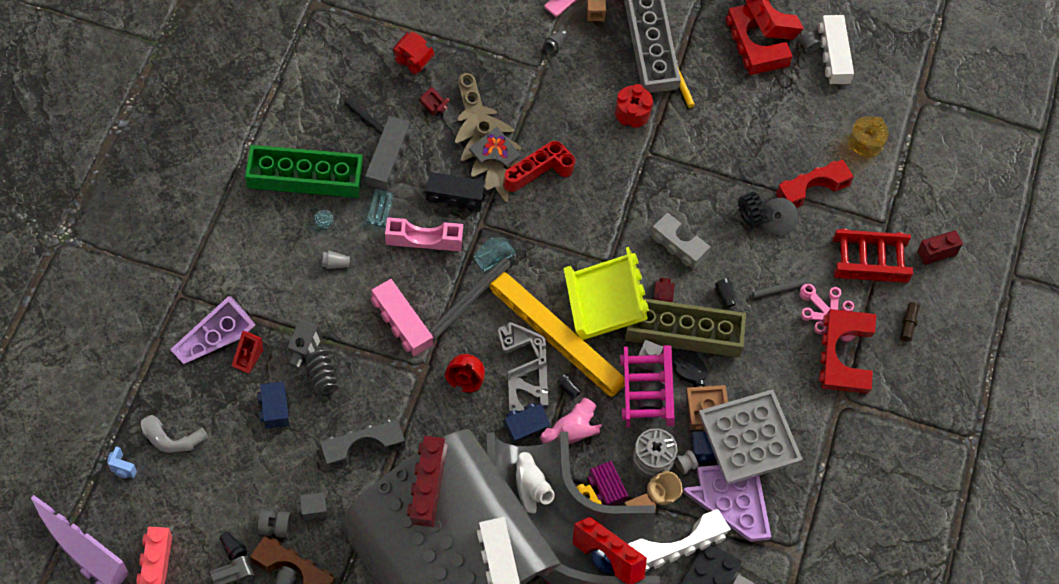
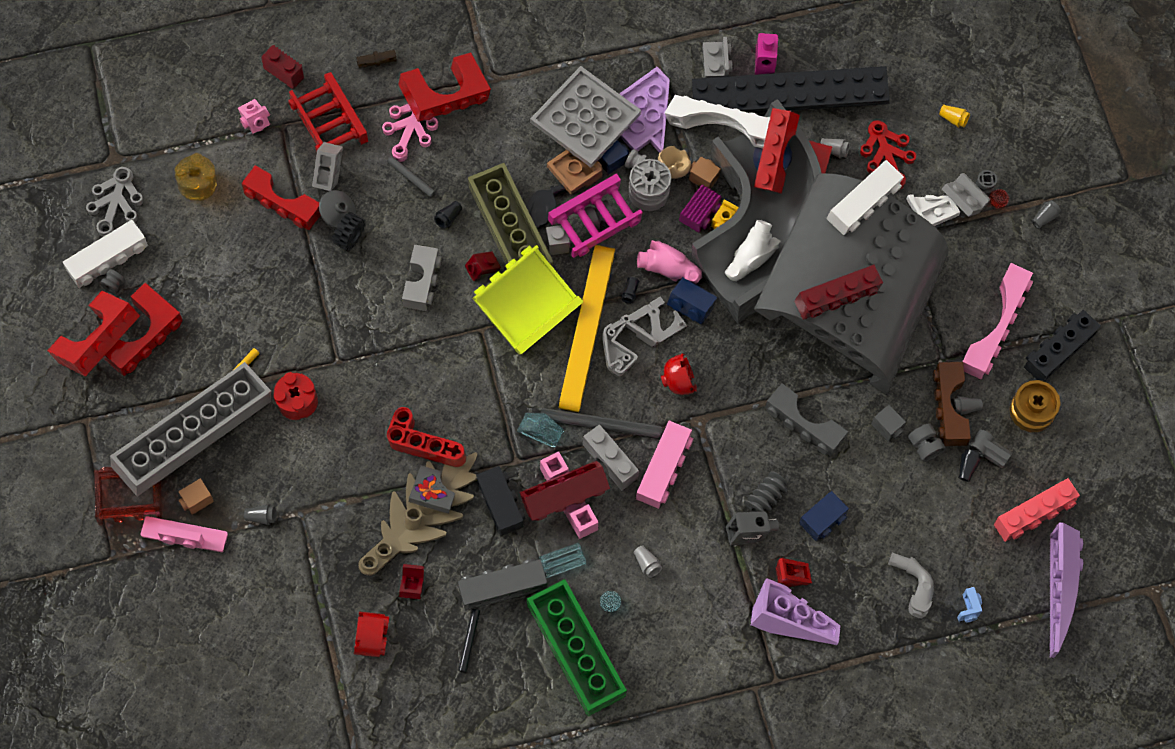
camera: 120 degrees left, 5 degrees up
none -> light grey plant [86,167,143,237]
none -> bright pink brick [238,99,270,134]
none -> light grey brick [312,142,343,191]
none -> dark red brick [520,461,610,521]
none -> light grey arch [583,424,639,491]

